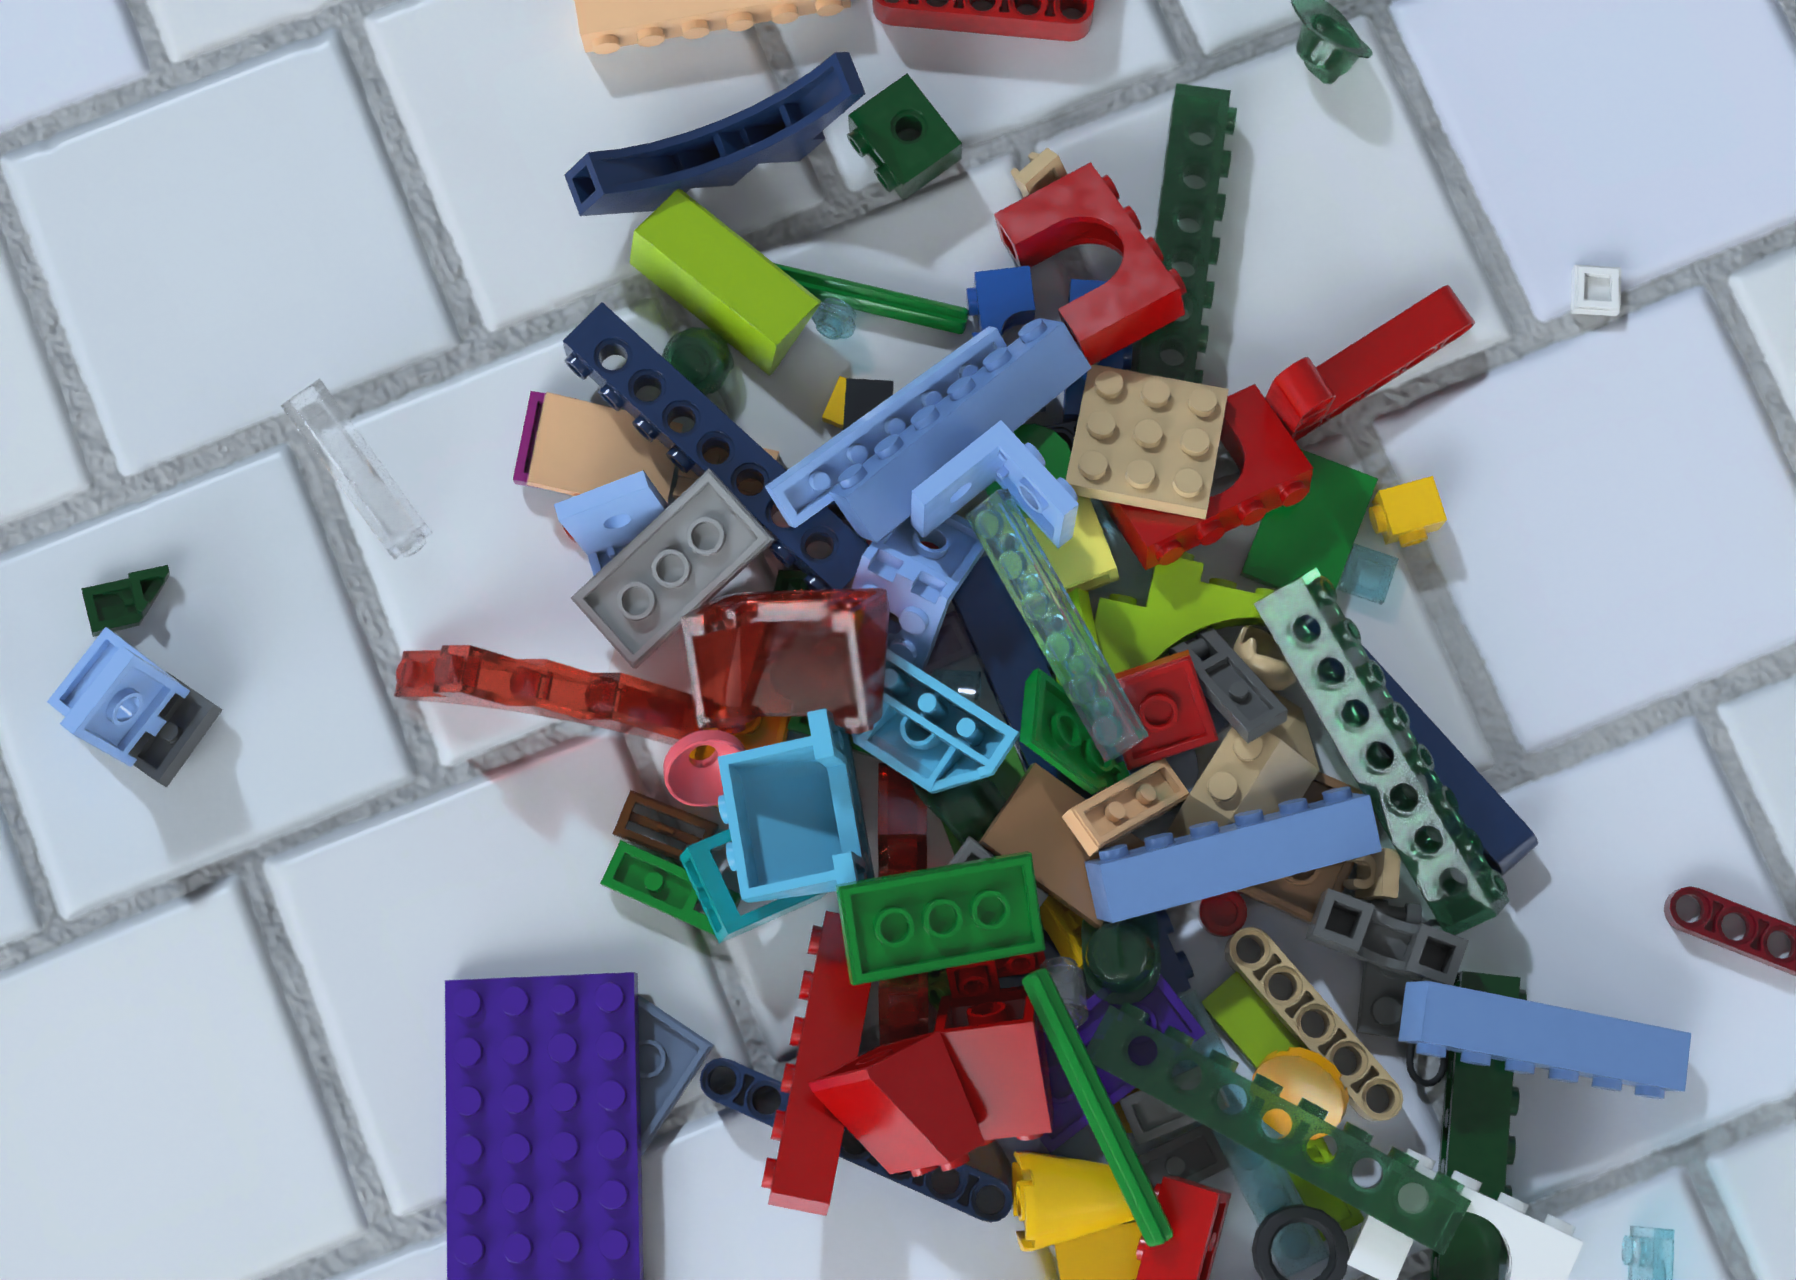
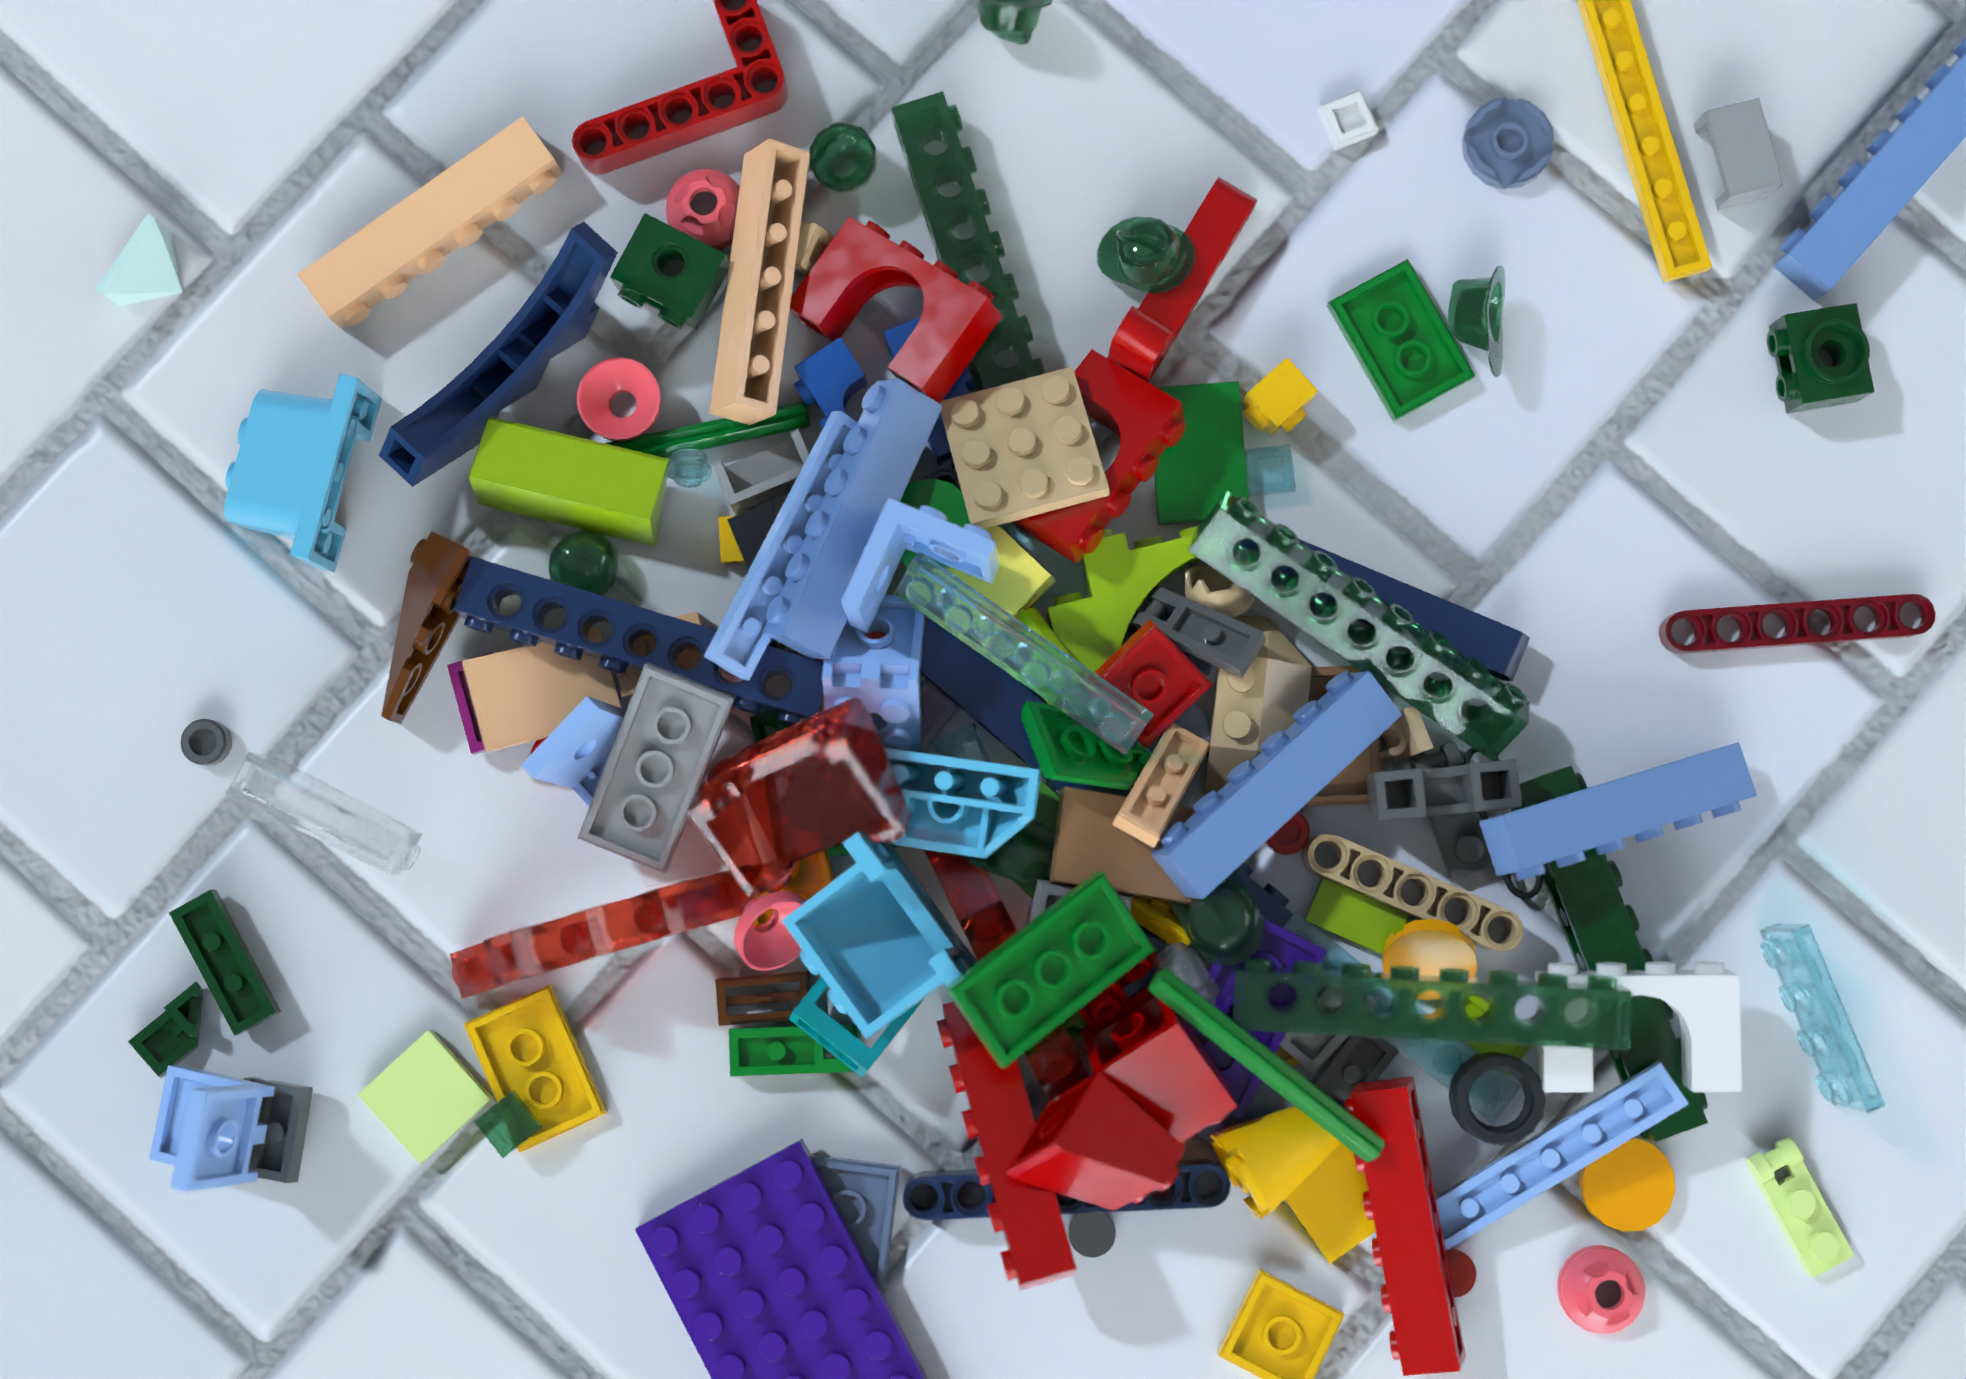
camera: 30 degrees left, 5 degrees up
none -> dark green plate [169,889,281,1036]
none -> dark grey tile [180,719,232,766]
none -> medium azure windscreen [224,374,382,573]
none -> yellowish green tile [358,1029,493,1164]
none -> reddish brown wedge [381,531,484,724]
none -> yellow tile [464,984,608,1153]
none -> clear green tile [474,1090,543,1158]
none -> coral piece [577,357,661,442]
none -> coral piece [666,169,740,251]
none -> light nougat brick [709,138,810,425]
none -> light grey panel [713,428,809,515]
none -> clear green hair [809,122,878,193]
none -> dark grey tile [1068,1212,1116,1258]
none -> clear green piece [1097,217,1195,294]
none -> green tile [1327,259,1475,422]
none -> clear green piece [1448,265,1505,377]
none -> sand blue tile [1462,97,1554,189]

